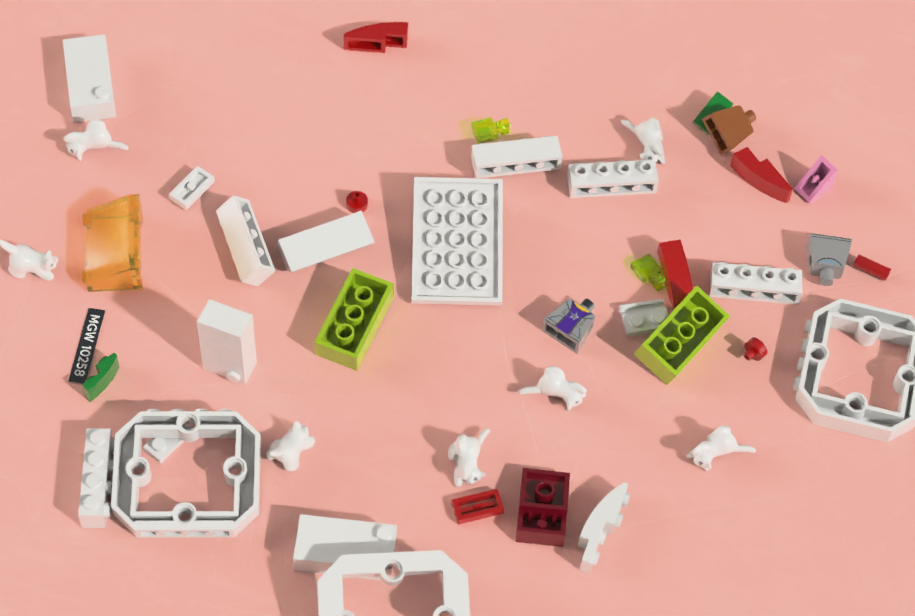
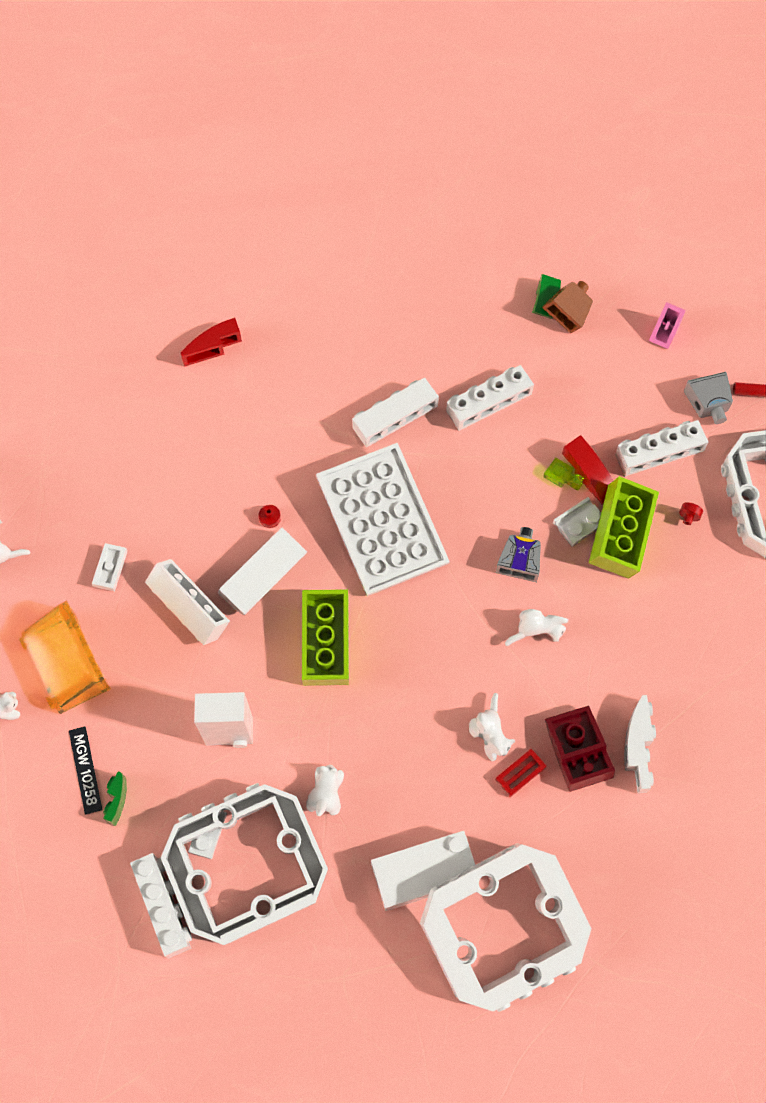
camera: 20 degrees left, 10 degrees up
clear neon green plate [471,117,511,144] -> none
white animal [621,117,665,164] -> none
white animal [686,425,756,471] -> none
red slope [730,147,793,203] -> none

